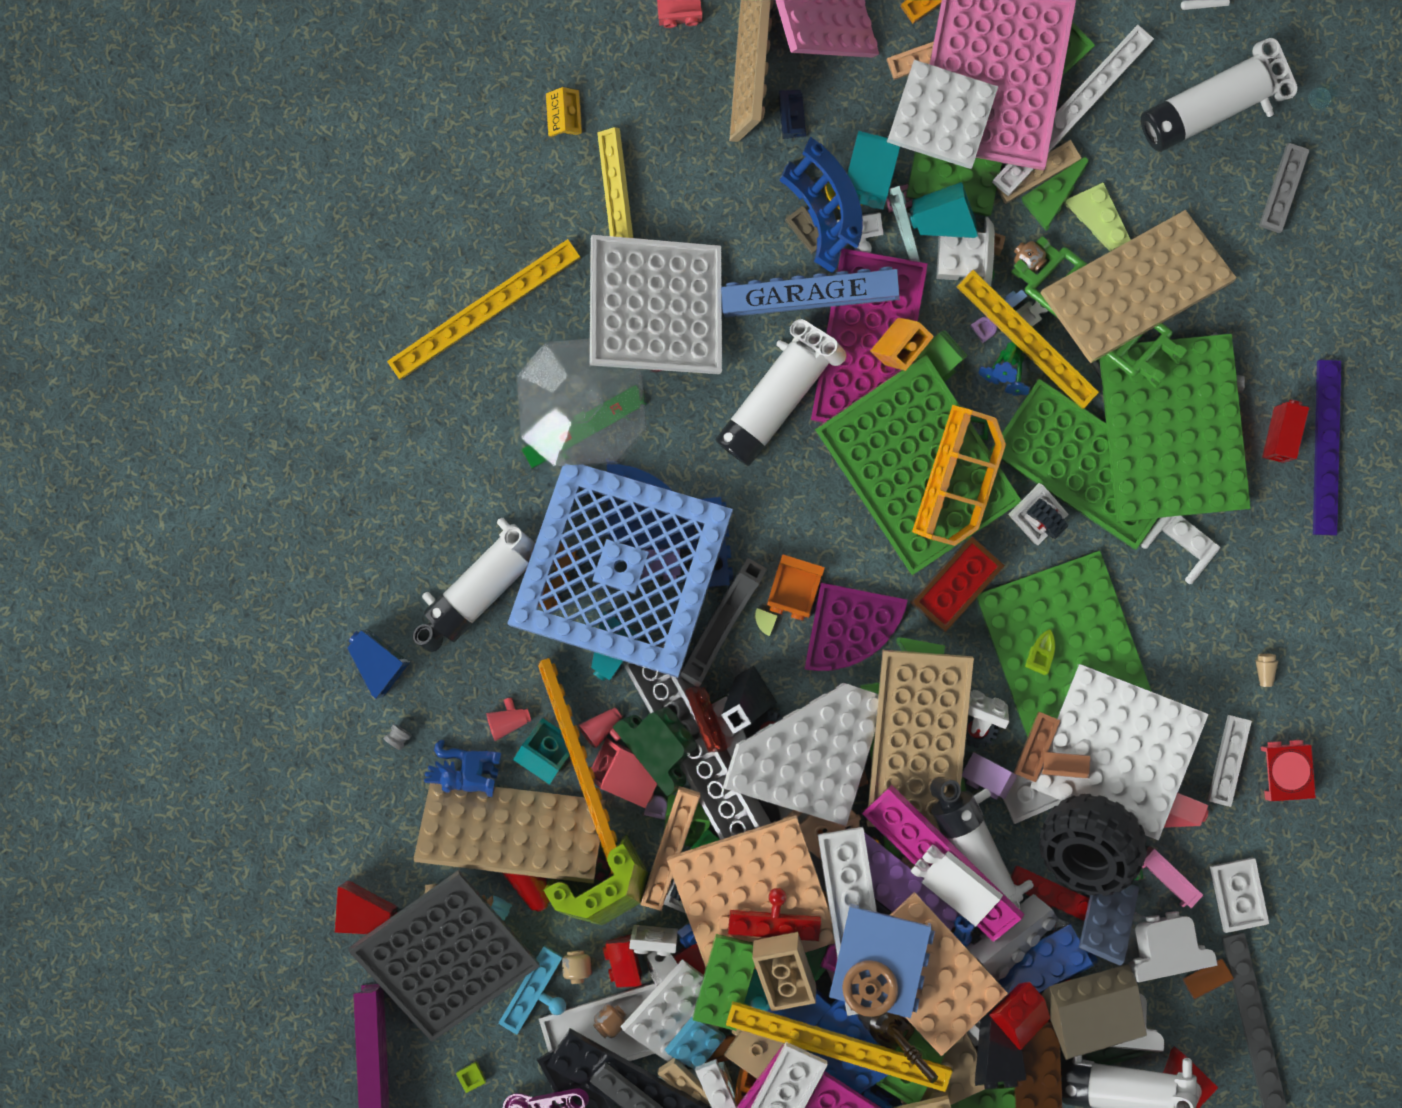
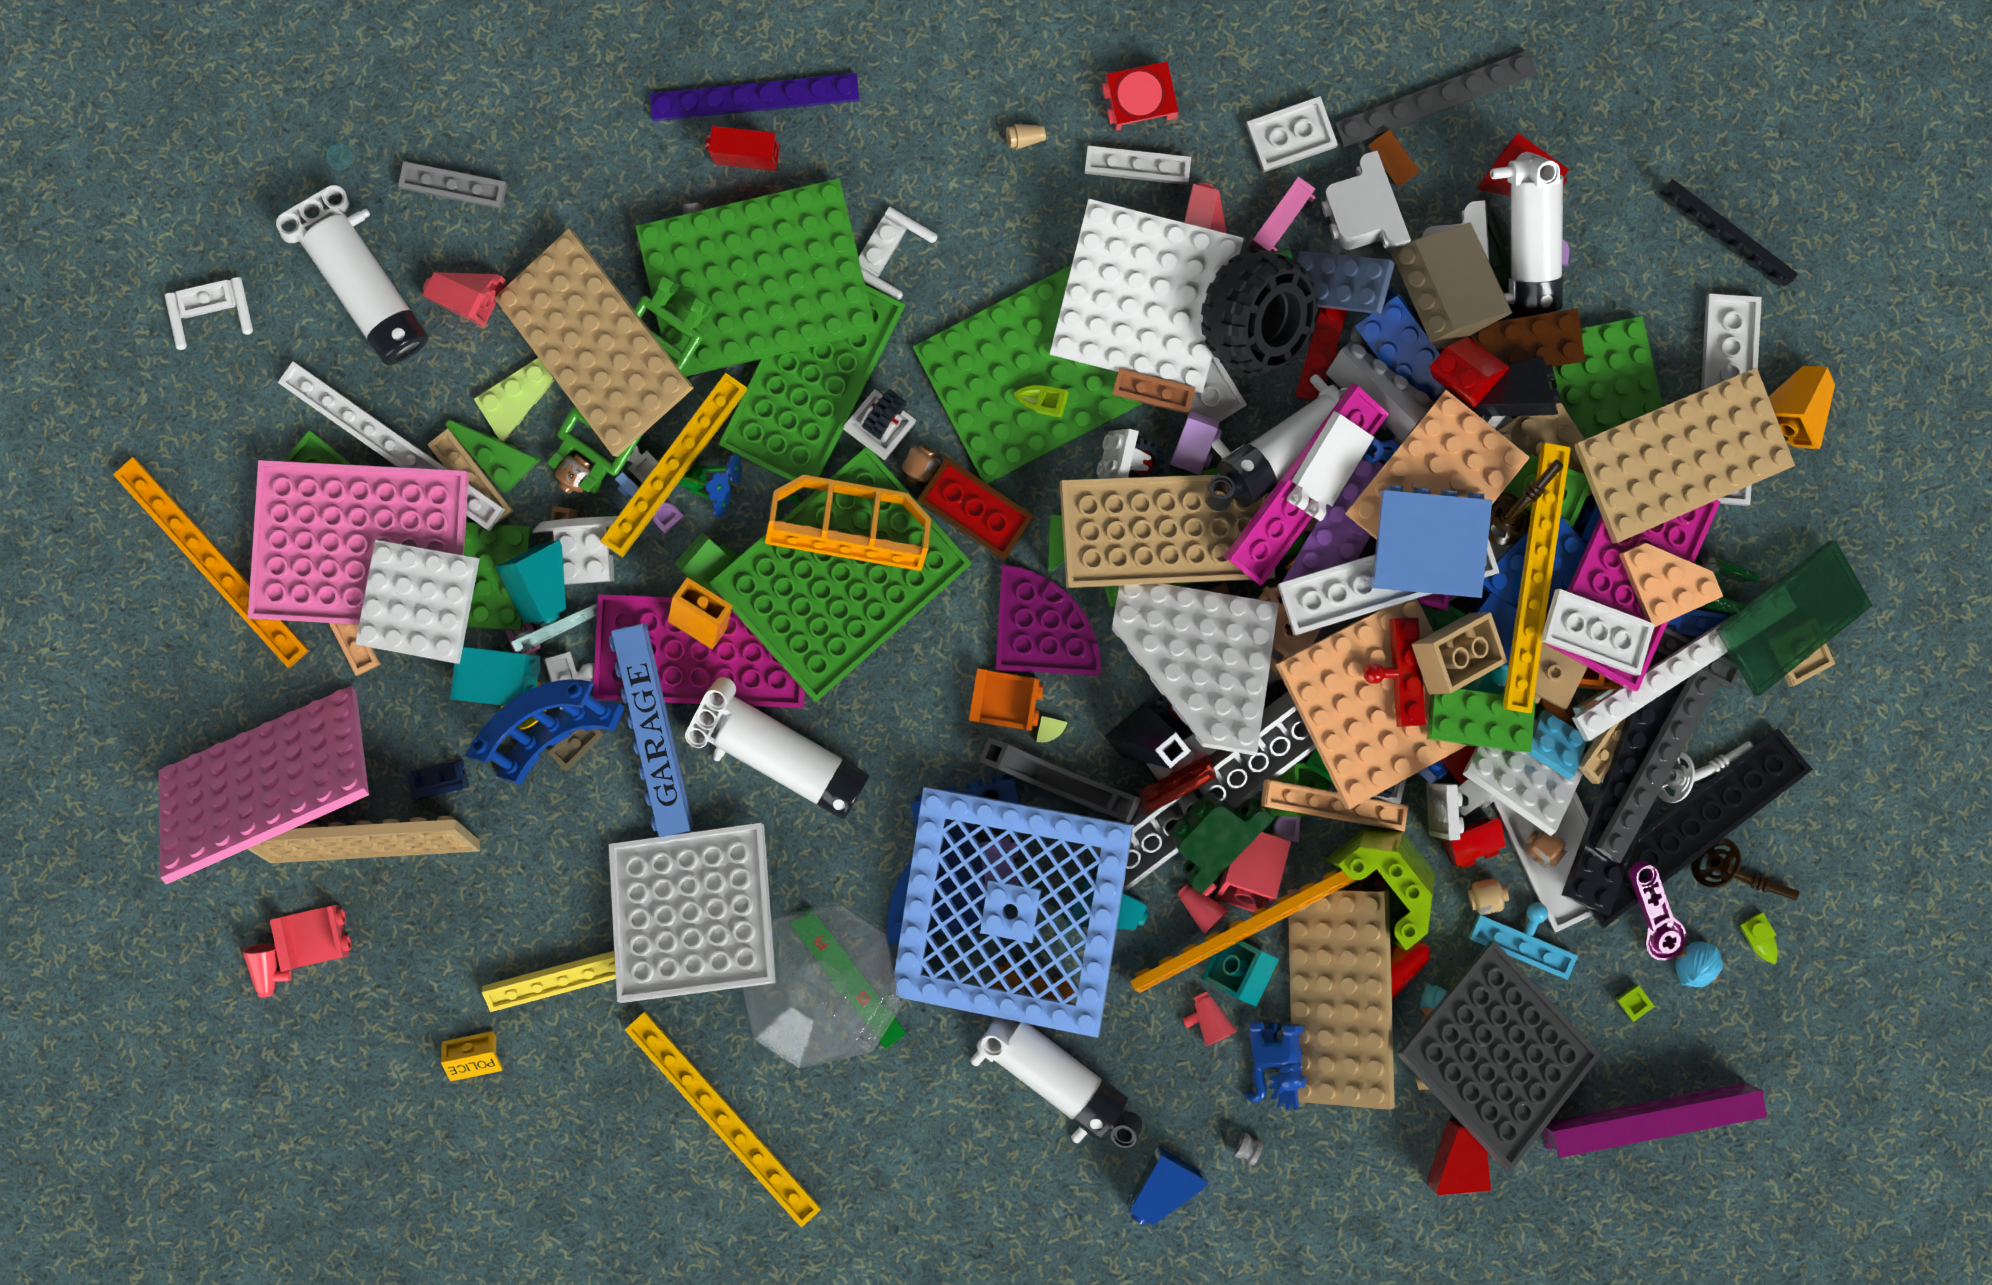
camera: 105 degrees left, 0 degrees up
medium nougat plate [842,960,898,1017] -> none
nougat panel [1042,752,1091,779] -> none
none -> coral slope [422,272,507,327]
none -> medium nougat head [902,444,940,485]

